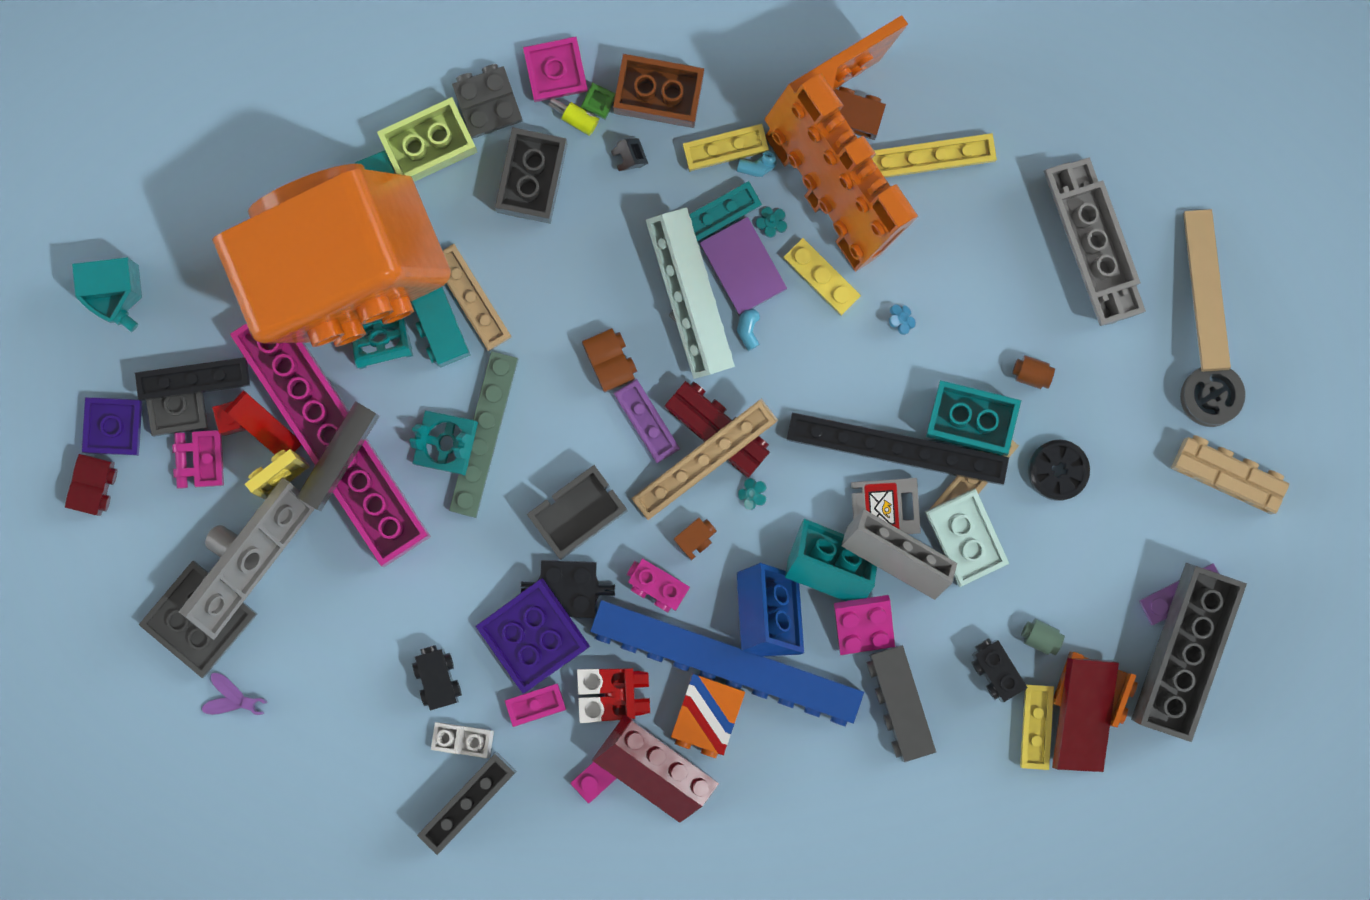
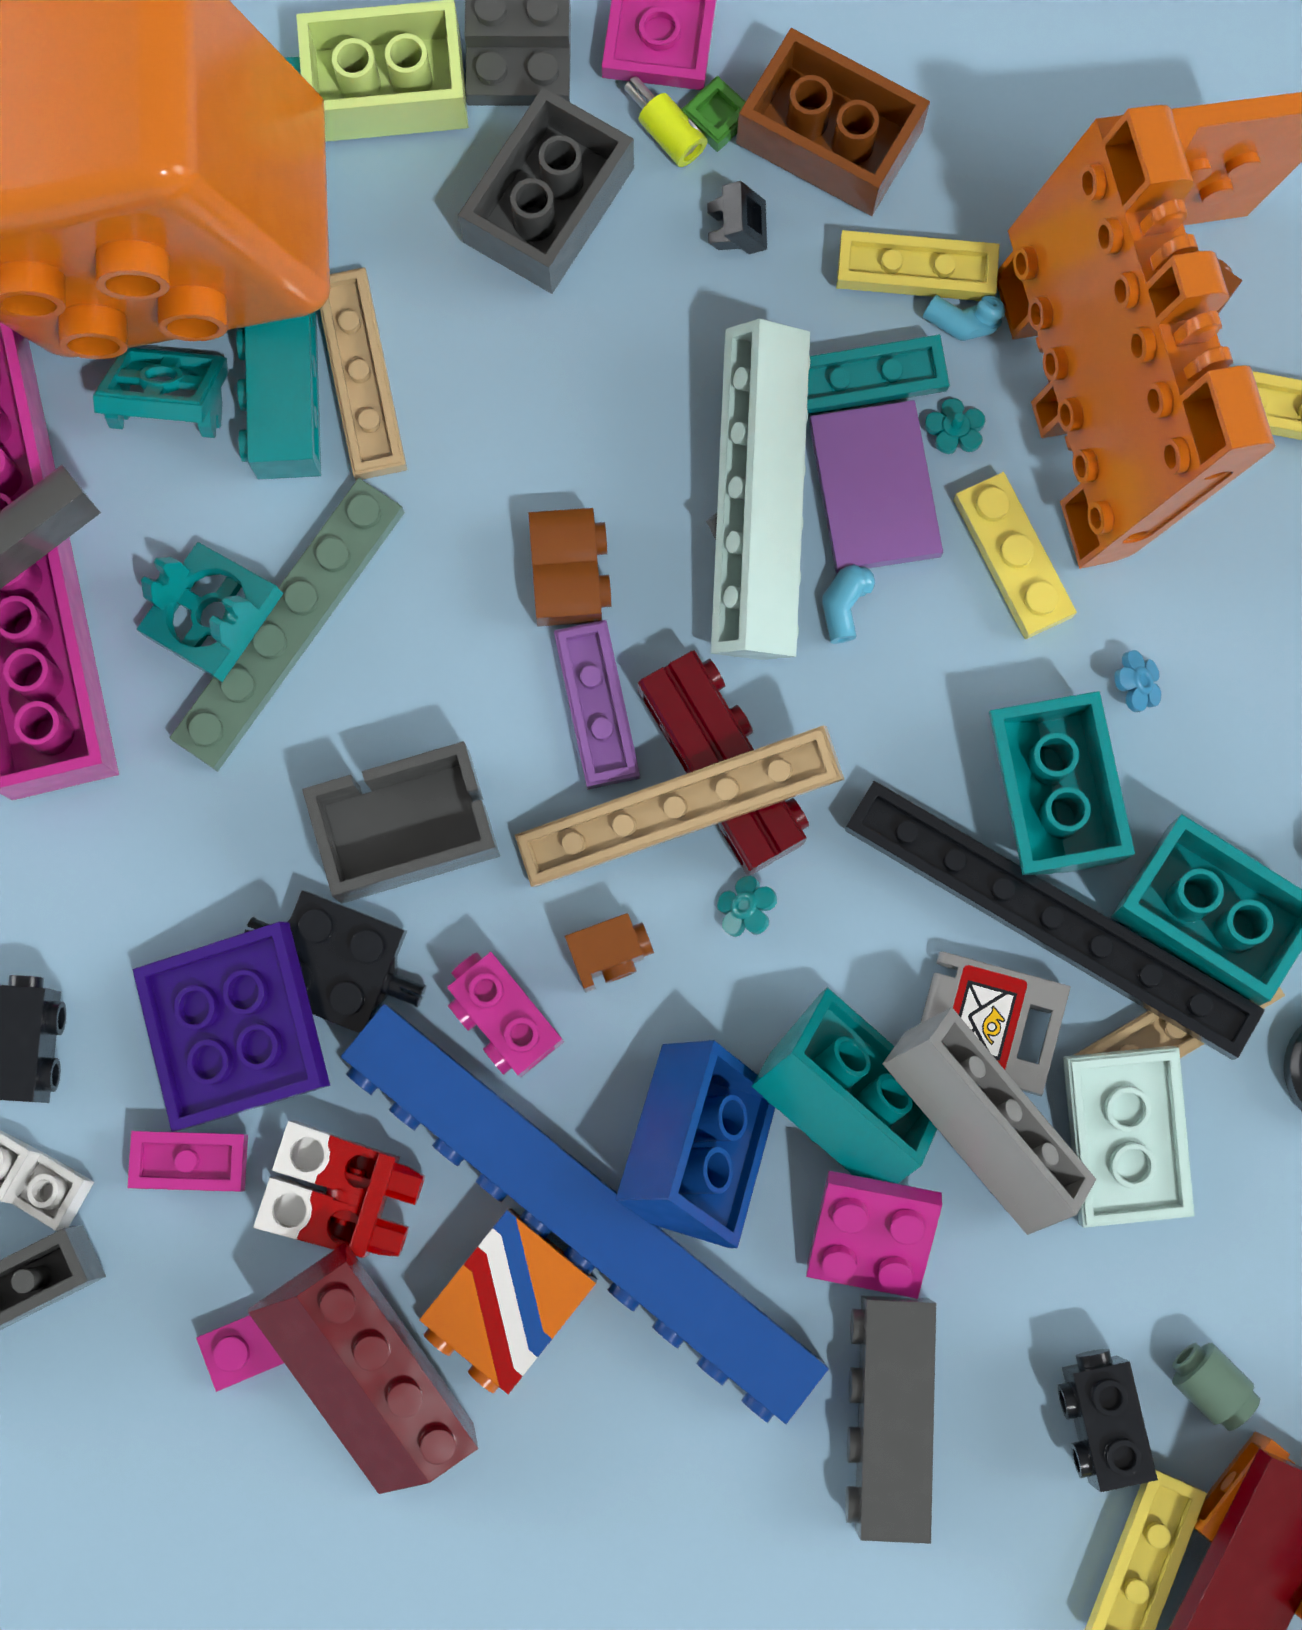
camera: 25 degrees right, 5 degrees down
none -> teal slope [989,691,1135,875]

